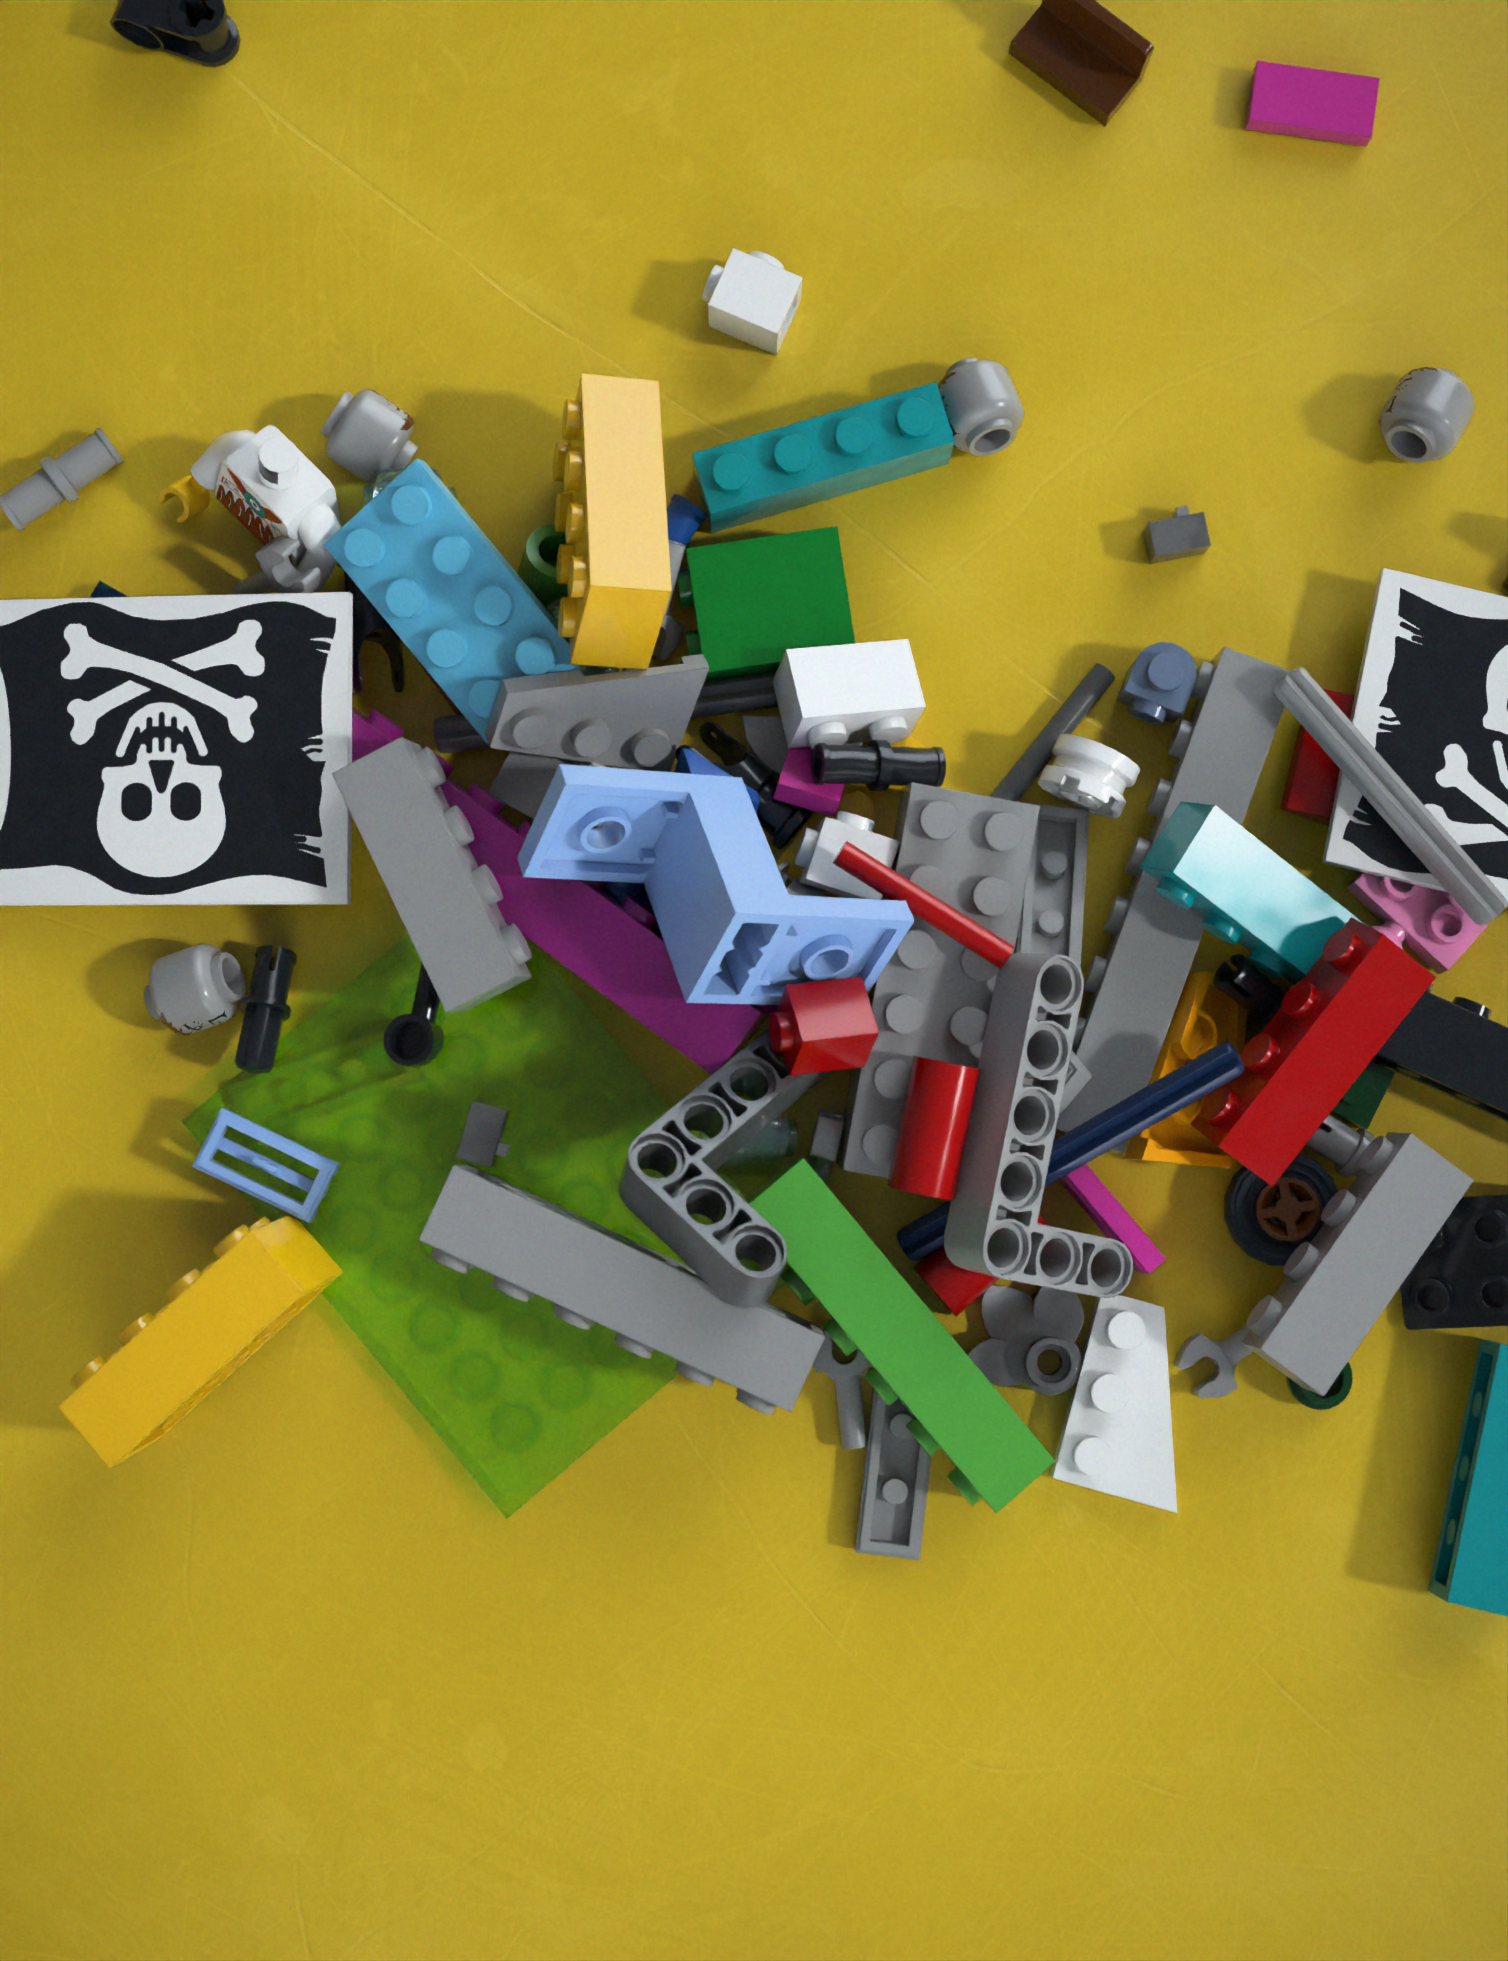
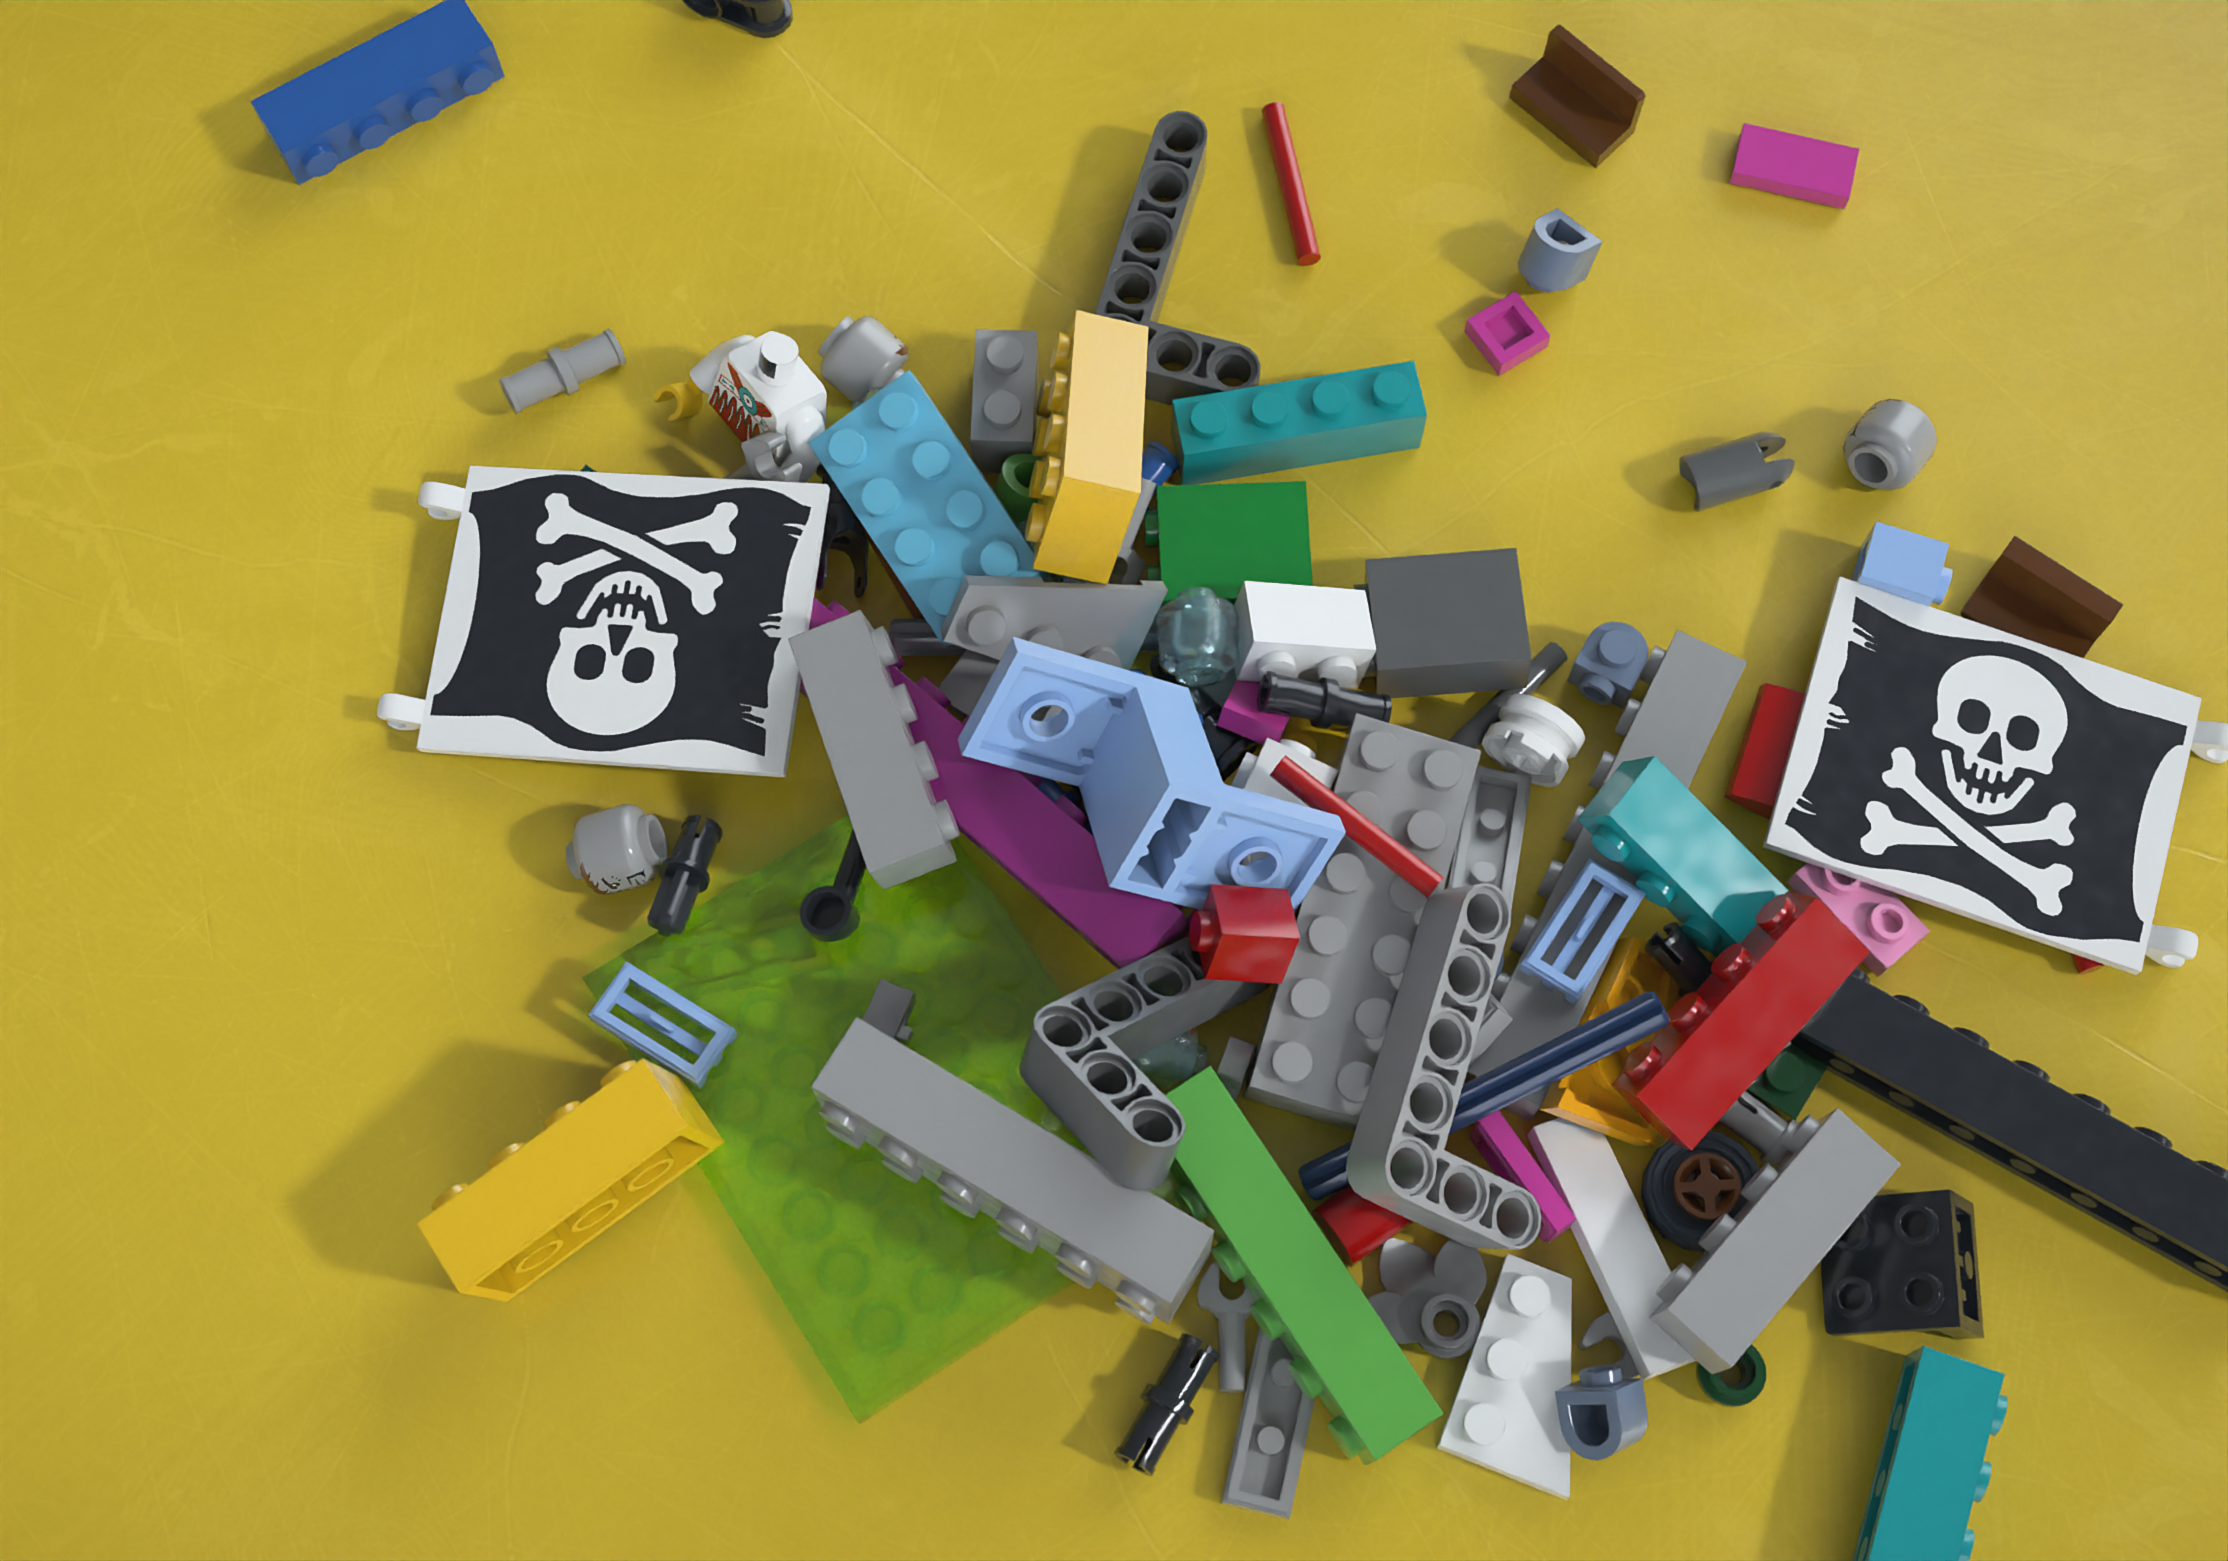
camera: 10 degrees right, 15 degrees down
white brick [702,248,803,355] -> none
red brick [887,1055,981,1200] -> none
light grey head [937,358,1024,456] -> none
flat silver piece [1142,505,1211,564] -> none
light grey axle [1273,666,1508,925] -> none
none -> light grey brick [970,329,1039,473]
none -> dark grey beam [1095,111,1261,406]
none -> black pin [1114,1333,1220,1476]
none -> clear light blue head [1157,587,1241,687]
none -> red bar [1261,102,1321,266]
none -> dark grey brick [1354,548,1531,699]
none -> dark pink tile [1464,291,1551,376]
none -> sand blue plate [1518,208,1603,293]
none -> light blue tile [1518,858,1646,1005]
none -> white tile [1527,1117,1697,1381]
none -> sand blue plate [1555,1365,1648,1460]
none -> dark grey piece [1679,432,1795,512]
none -> light blue brick [1851,521,1952,606]

